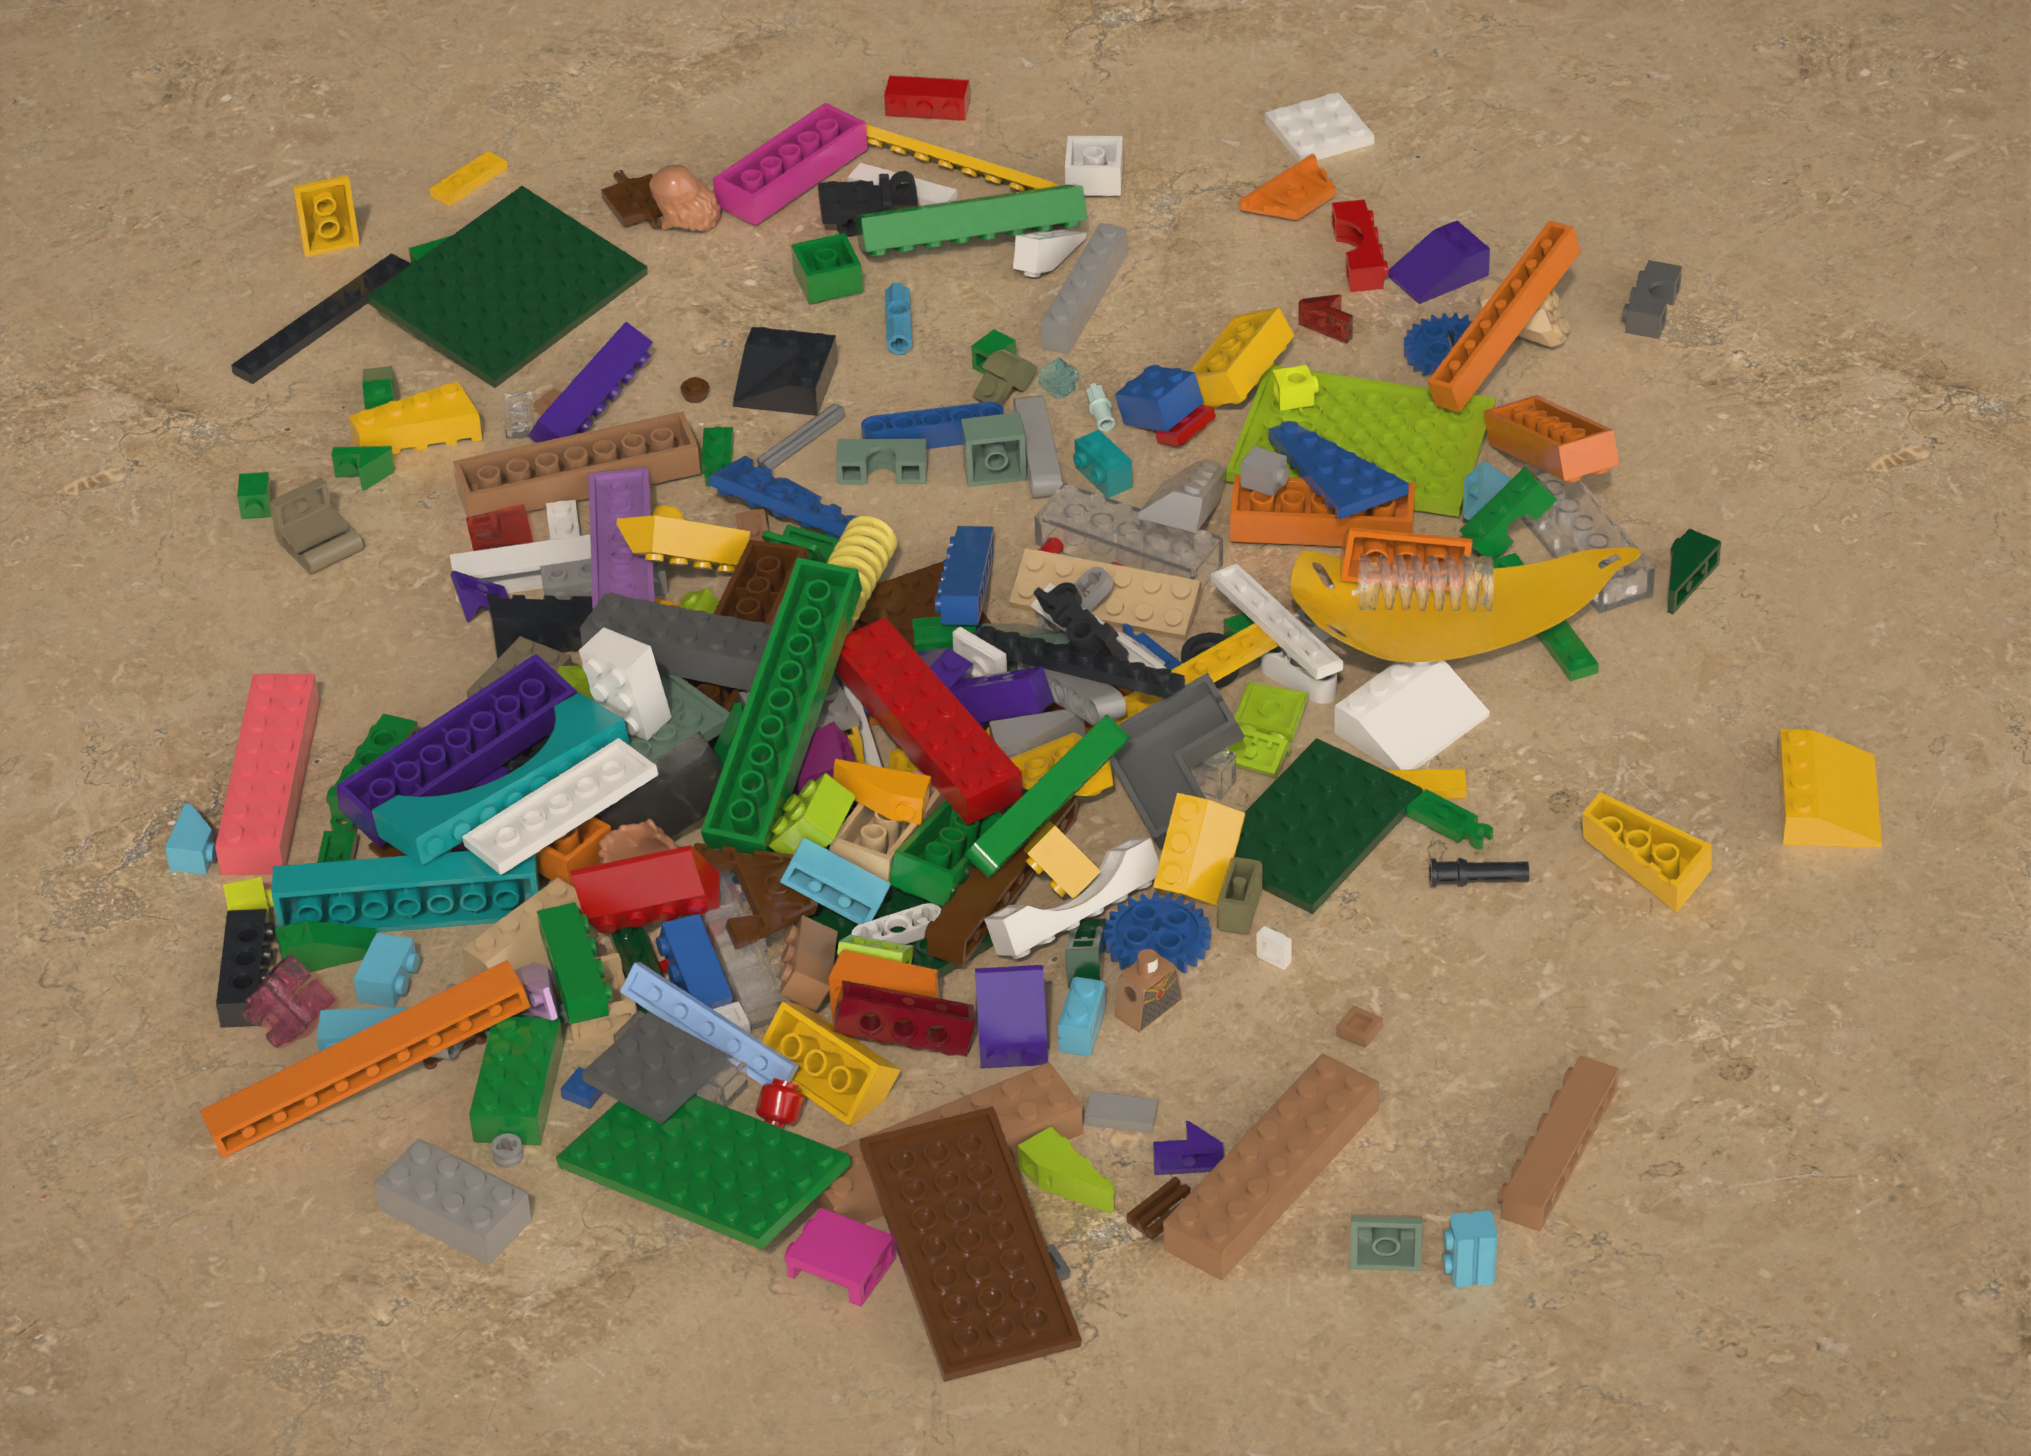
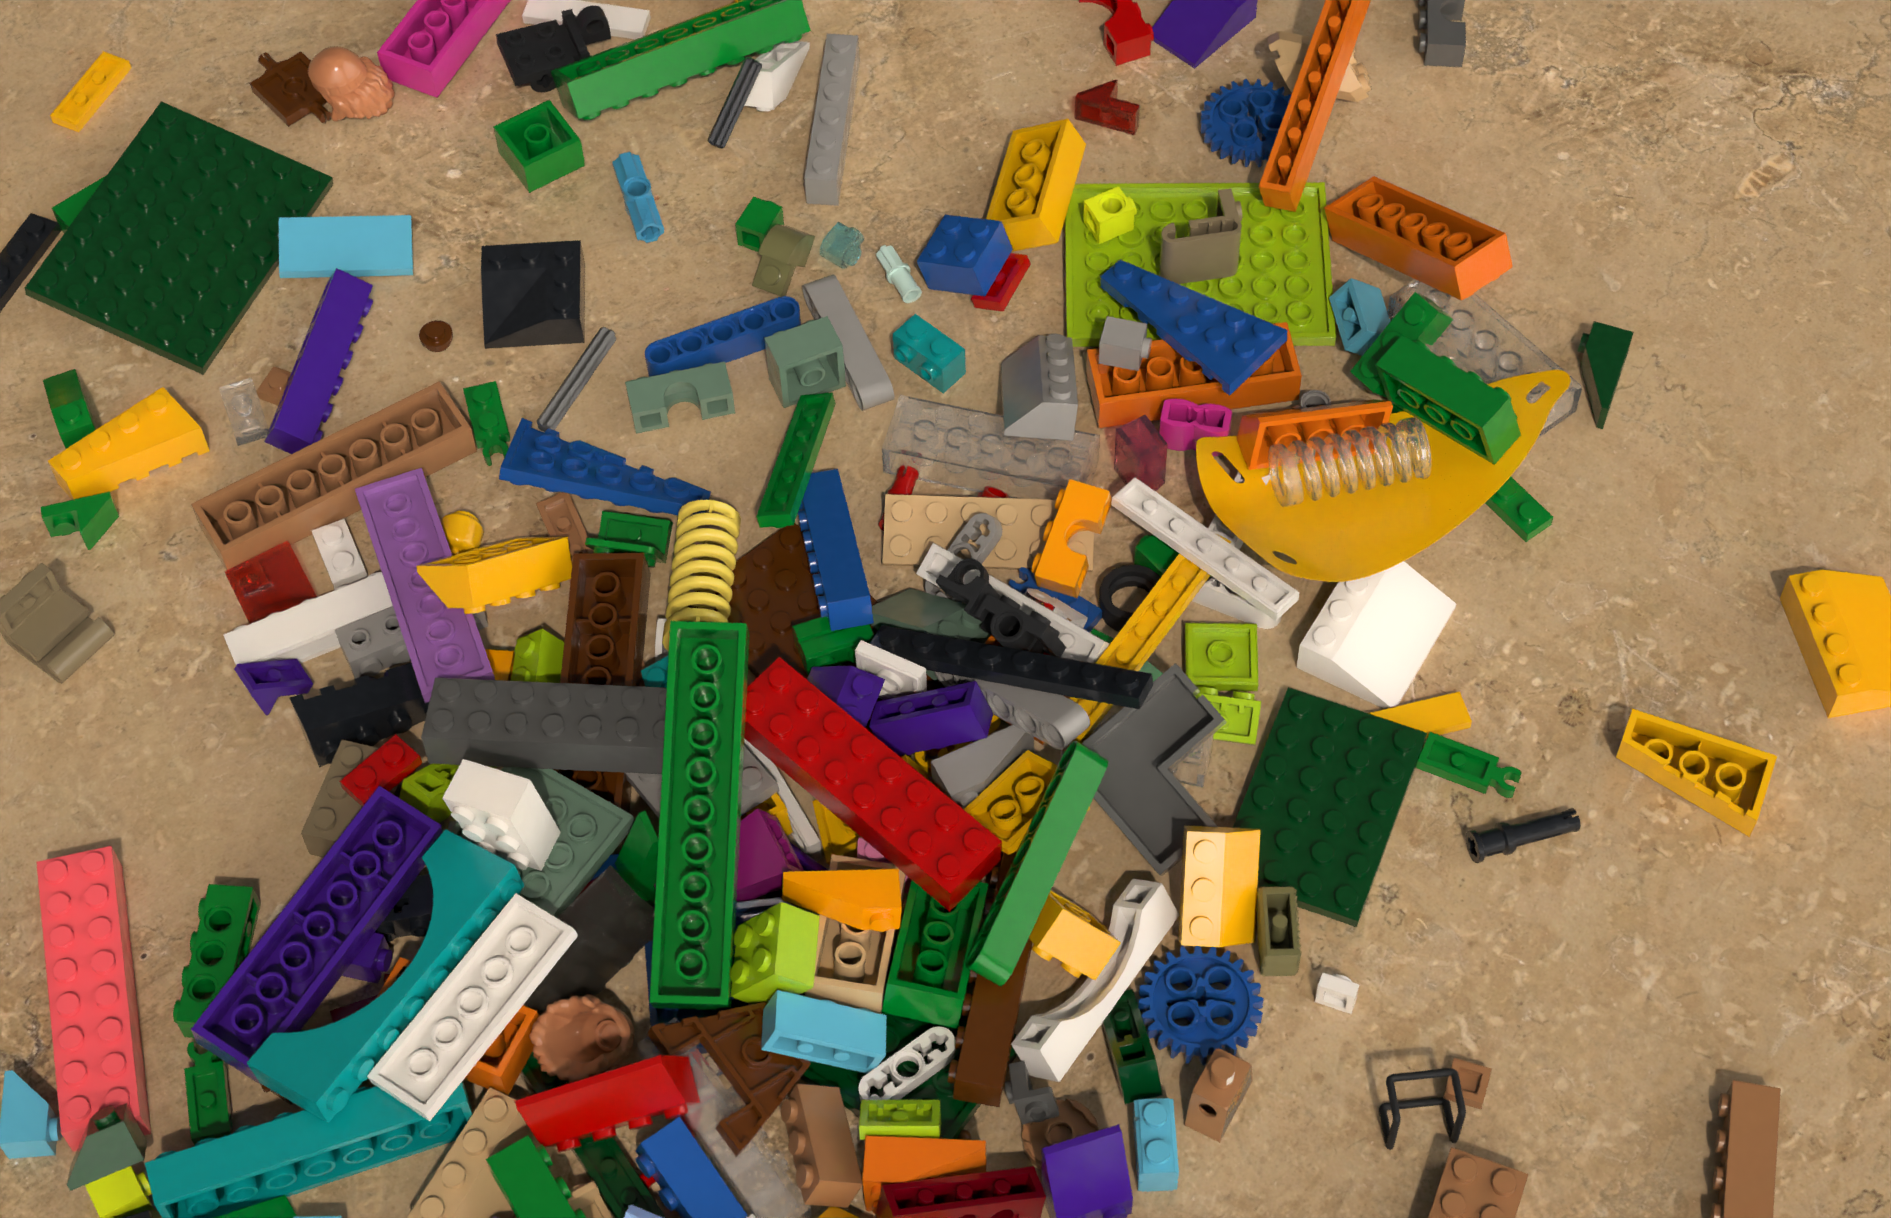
camera: 15 degrees left, 15 degrees up
none -> dark green slope [67,1103,147,1191]
none -> medium azure tile [279,215,413,278]
none -> red plate [340,734,422,807]
none -> black axle [708,57,762,148]
none -> green plate [756,393,836,528]
none -> dark grey bracket [1005,1061,1060,1124]
none -> light orange arch [1031,479,1112,599]
none -> clear pink brick [1114,415,1168,491]
none -> dark tan piece [1159,188,1242,284]
none -> dark pink brick [1159,399,1232,456]
none -> green brick [1375,335,1521,465]
none -> black piece [1379,1068,1466,1150]

